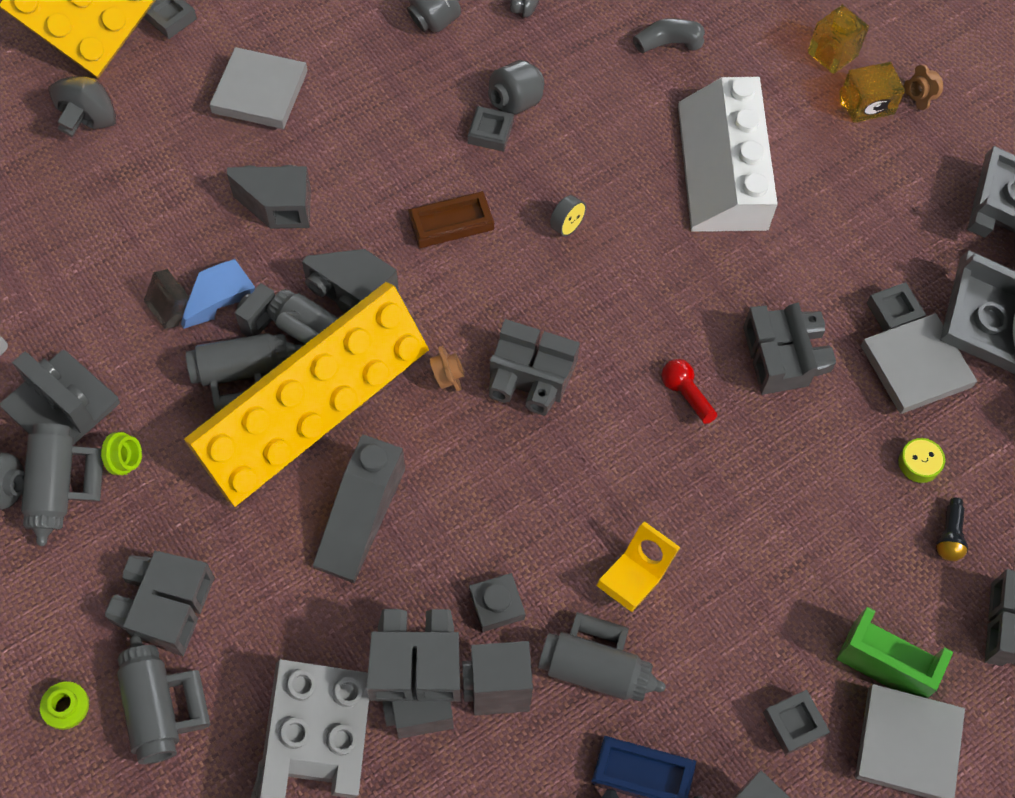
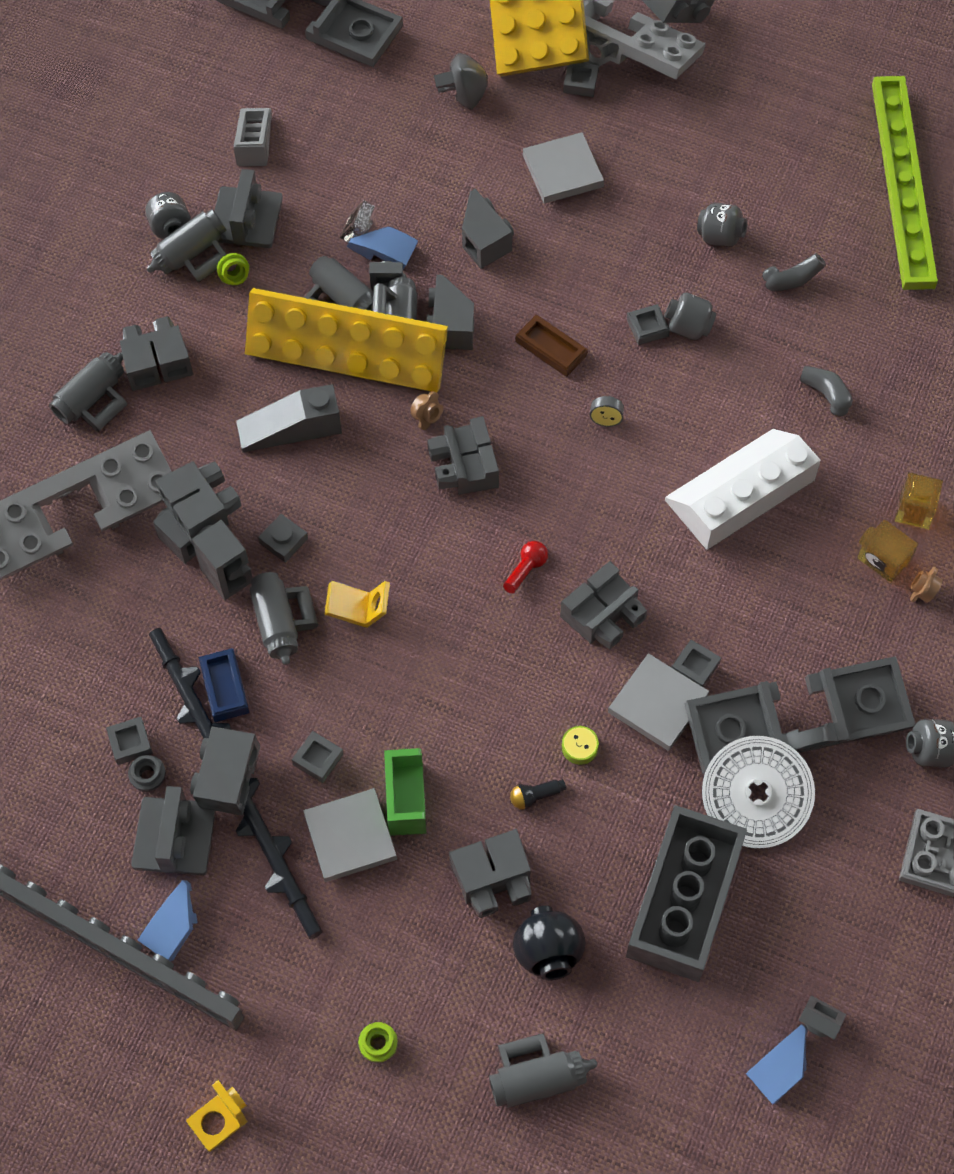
camera: 60 degrees right, 0 degrees up
lime plate [40,681,89,730] -> none

